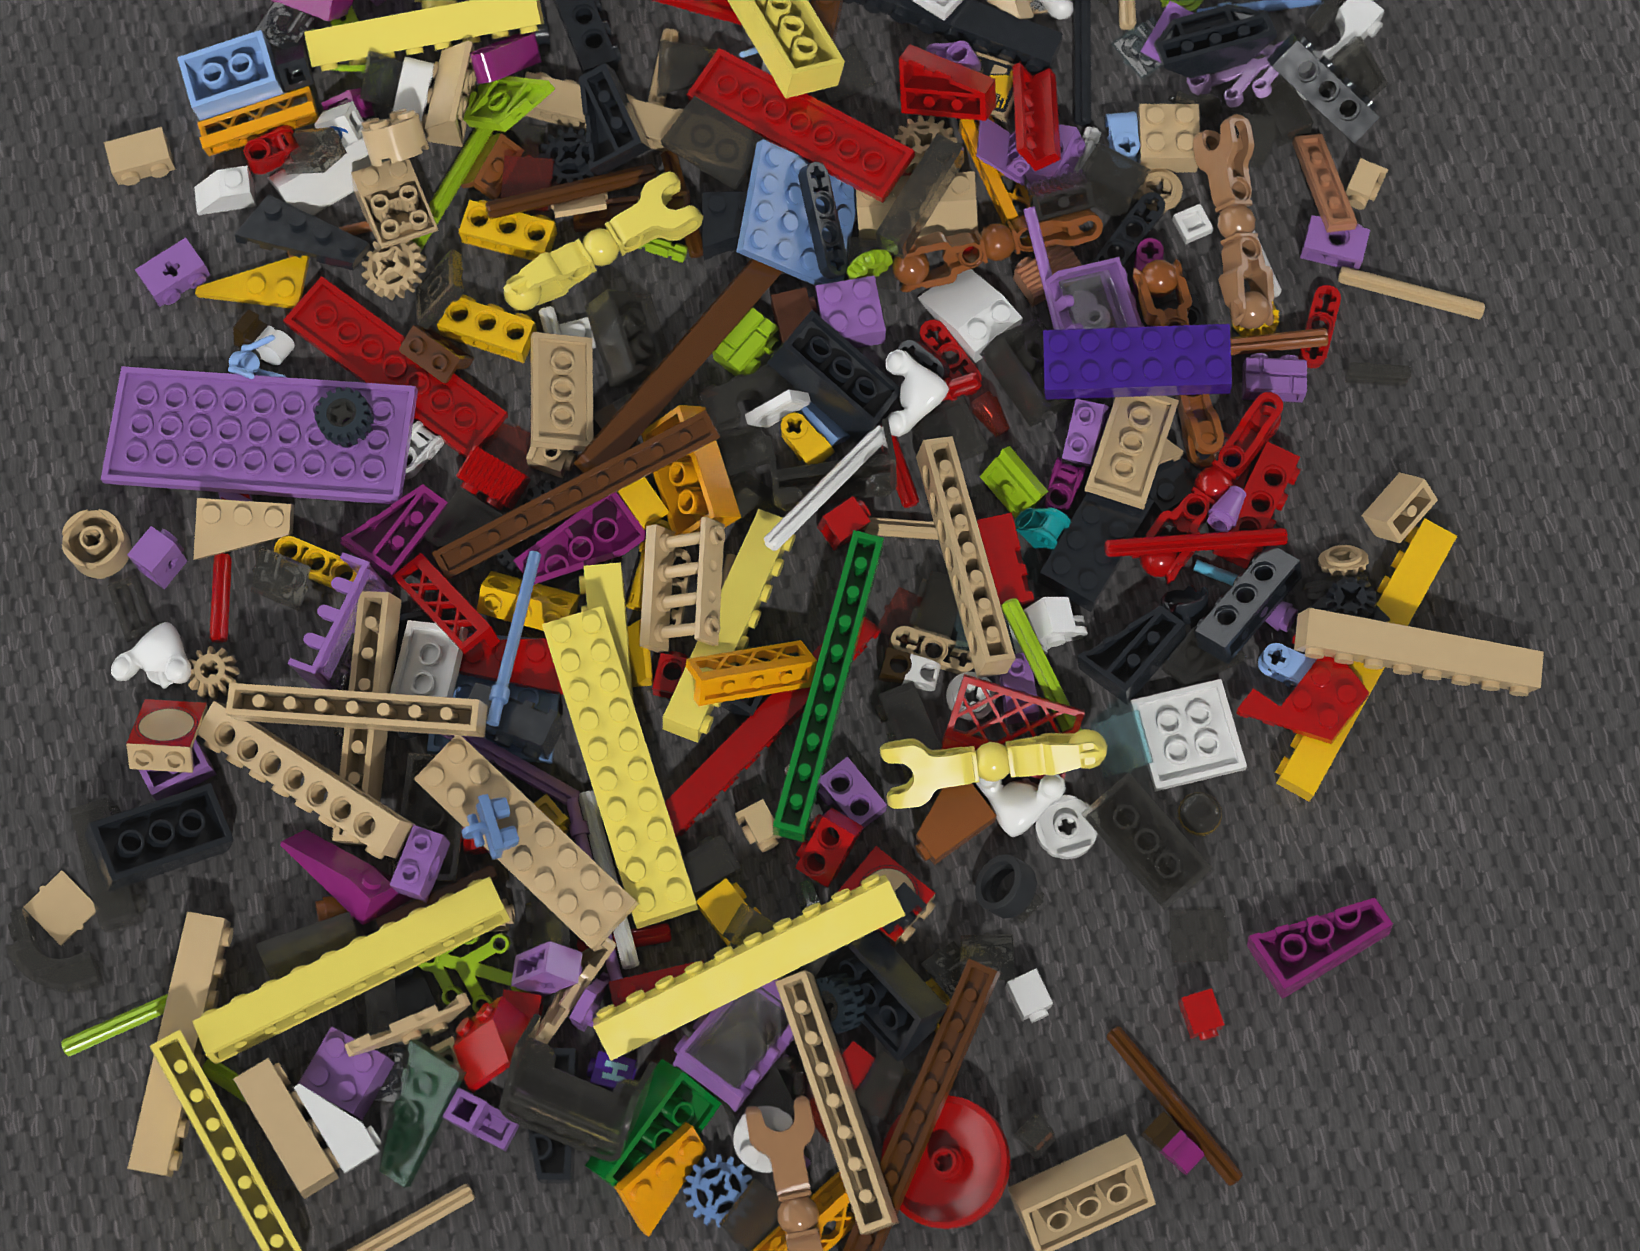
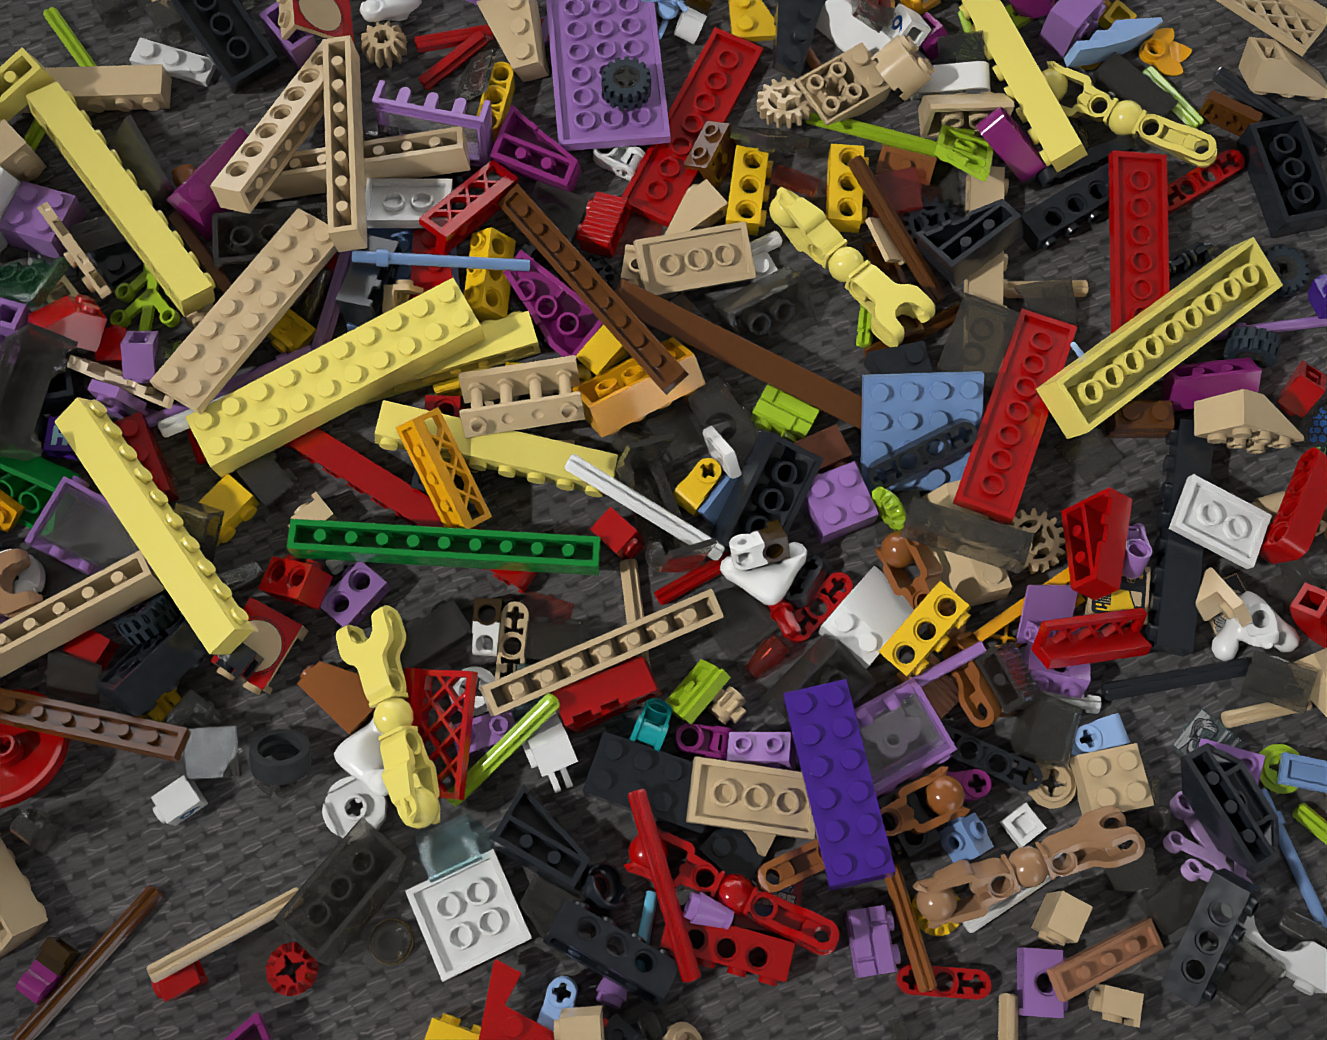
camera: 75 degrees right, 0 degrees up
medium lavender brick [390,825,450,903] -> none
medium blue hips [461,794,519,860] -> none
none -> white plate [129,38,216,87]
none -> tan axle [147,887,304,983]
none -> red gear [265,942,319,996]
none -> tan bracket [382,279,424,314]
none -> red axle [418,31,488,91]
none -> tan slope [665,179,728,235]
none -> tan gear [708,686,746,724]
none -> leg [729,519,791,570]
none -> clear red piece [771,164,819,198]
none -> yellow brick [878,581,971,678]
none -> medium blue brick [938,813,994,863]
none -> tan brick [1031,891,1093,946]

